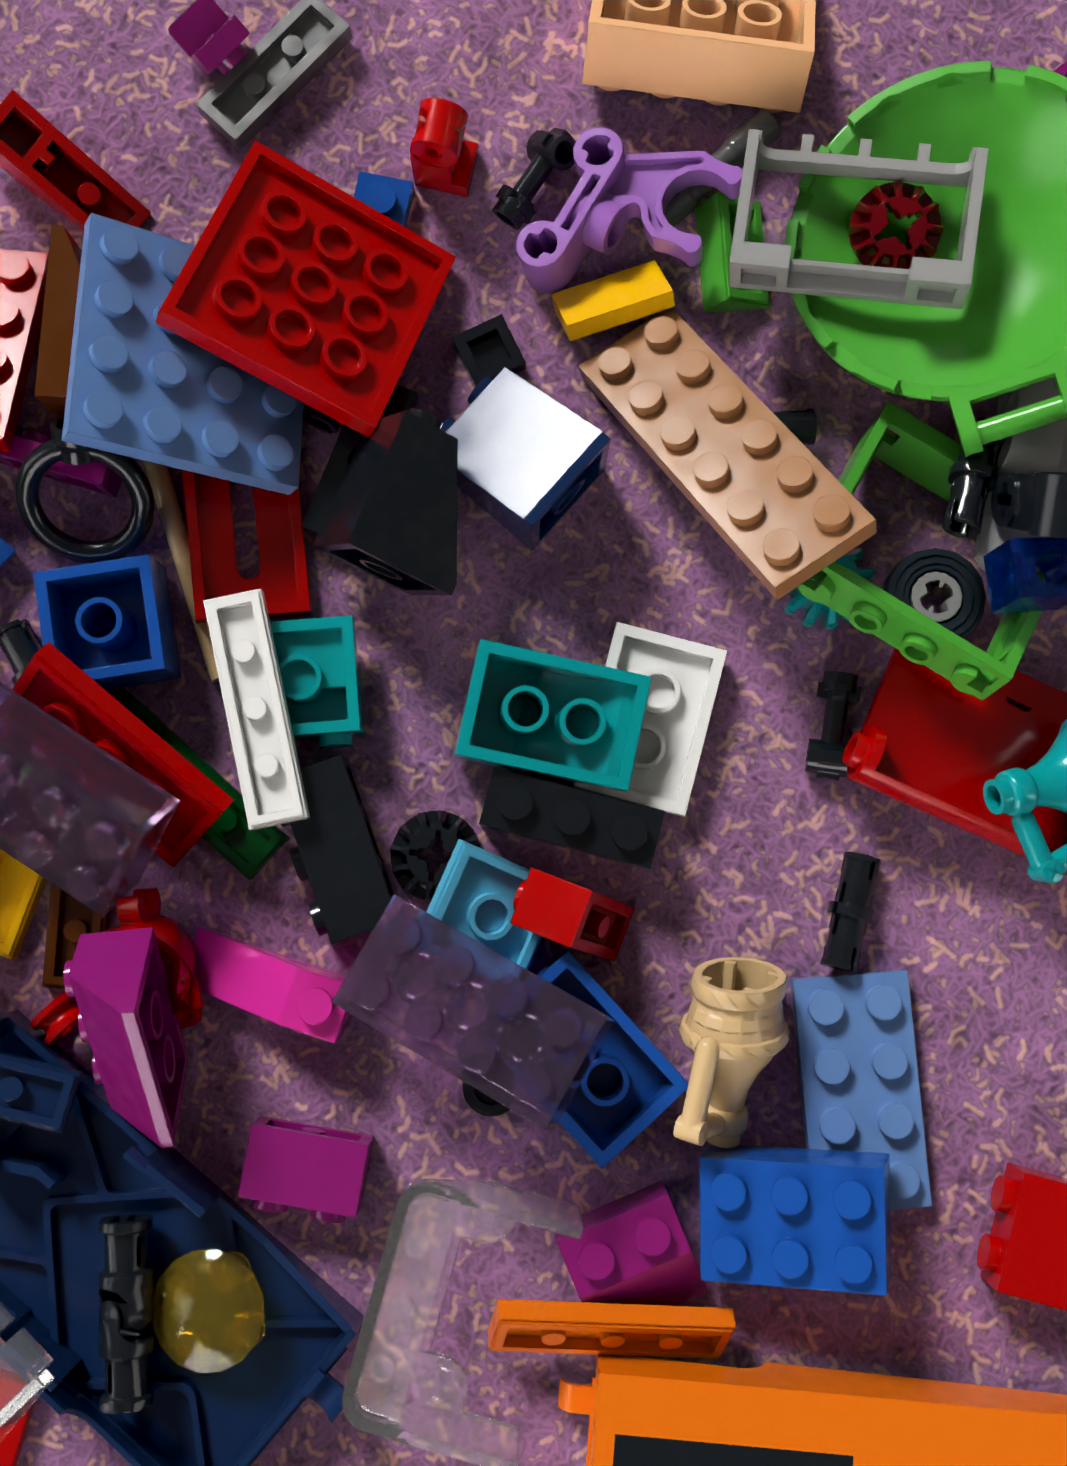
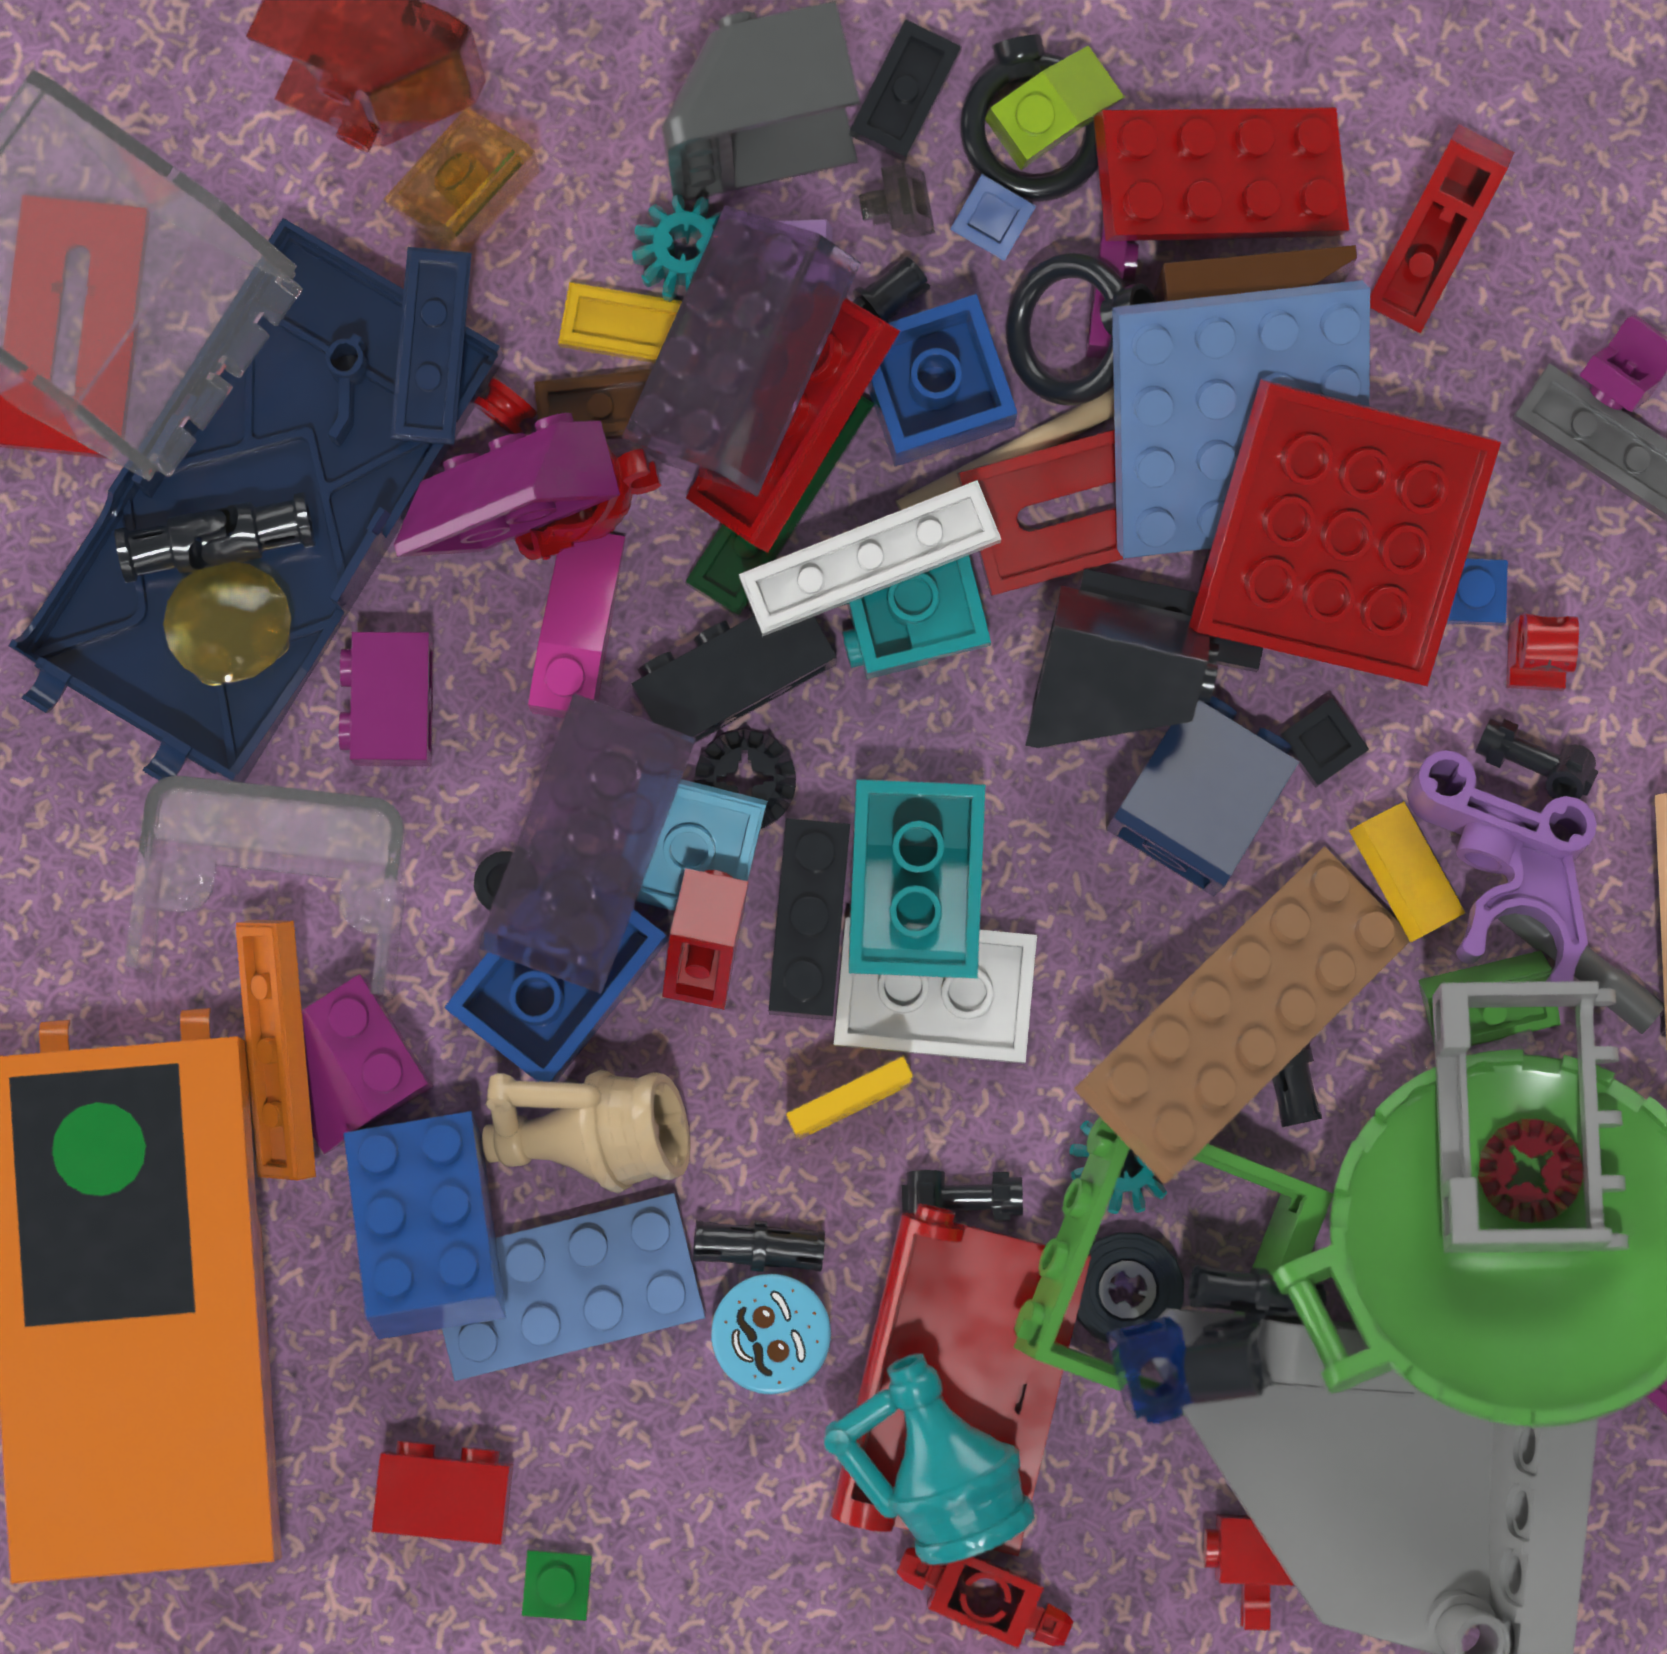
camera: 80 degrees right, 0 degrees up
none -> medium azure head [711,1274,831,1394]
none -> yellow tile [786,1056,913,1140]

